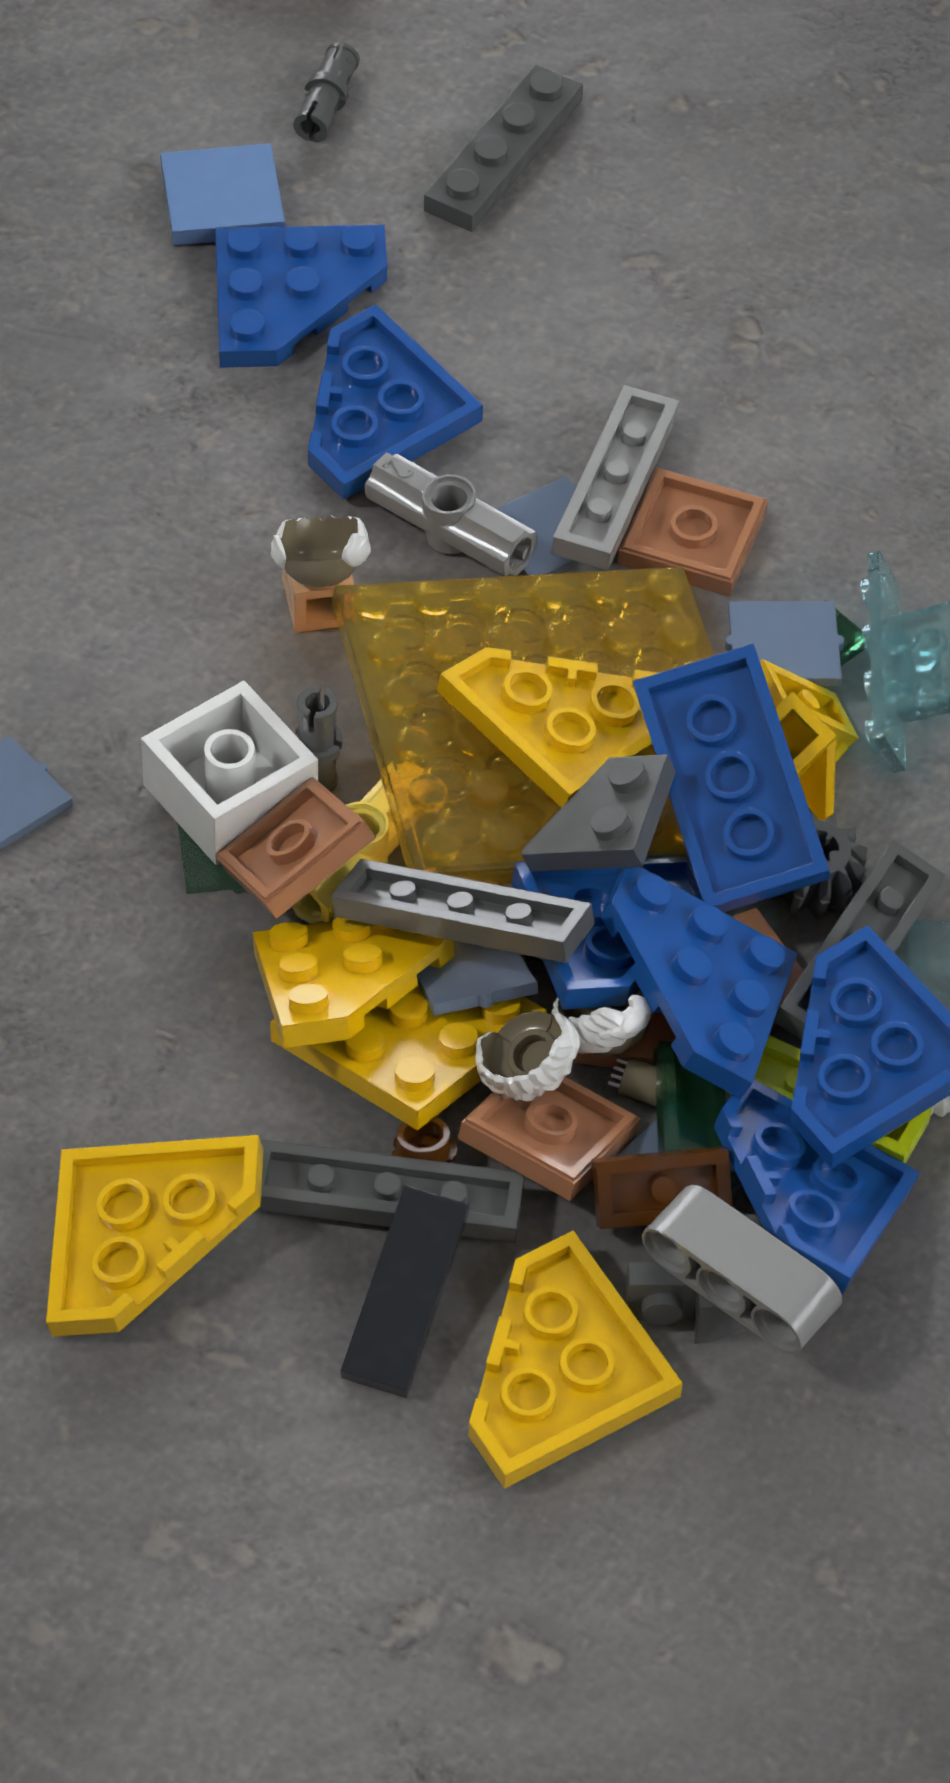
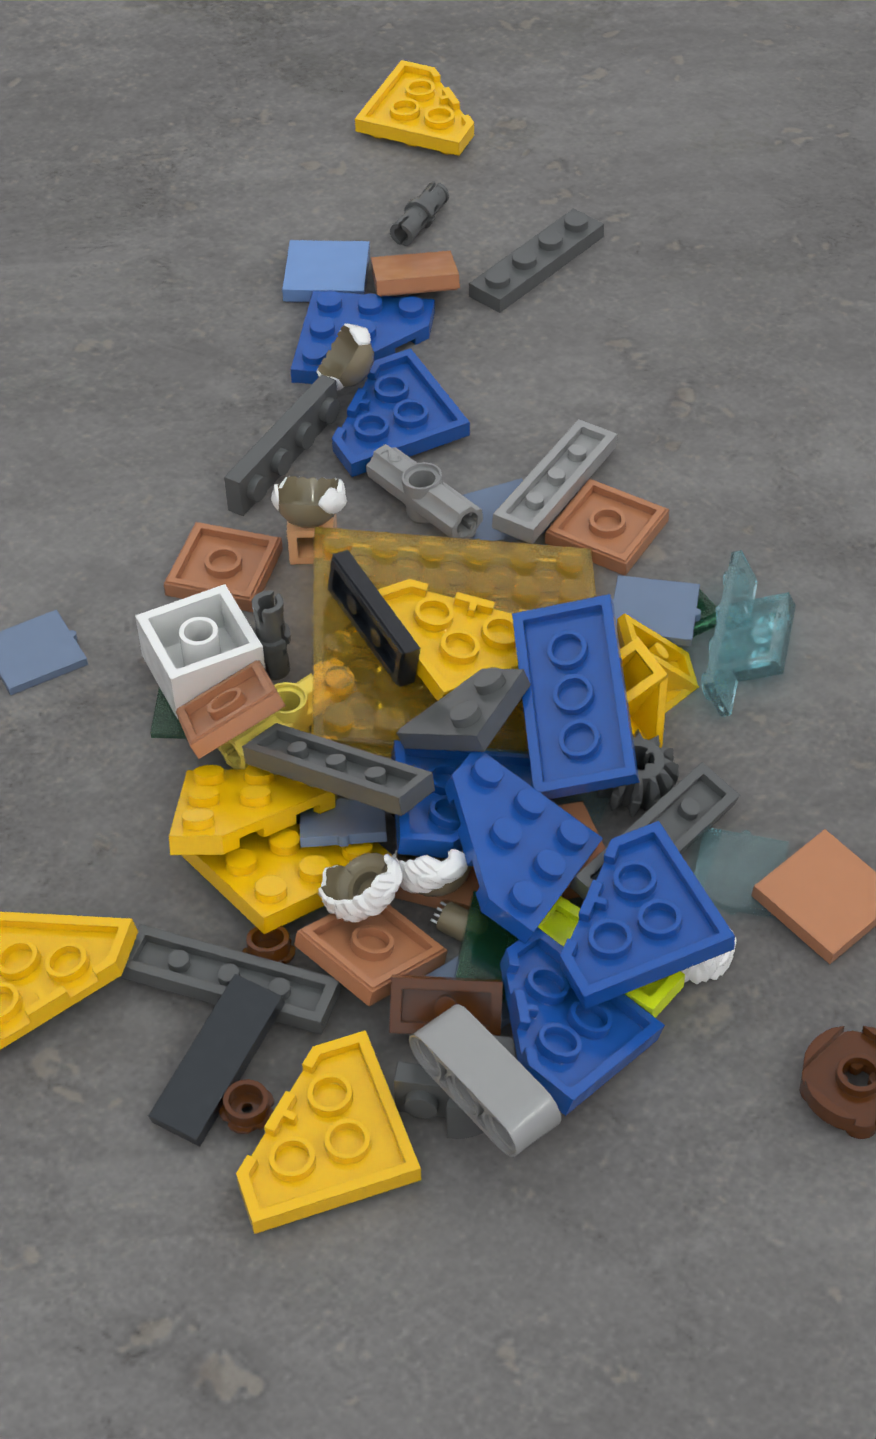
camera: 15 degrees right, 5 degrees down
none -> nougat tile [164,522,283,612]
none -> reddish brown plate [219,1079,274,1134]
none -> dark grey plate [224,375,340,516]
none -> dark tan hair [317,323,374,391]
none -> black tile [327,550,421,687]
none -> nougat tile [371,251,460,296]

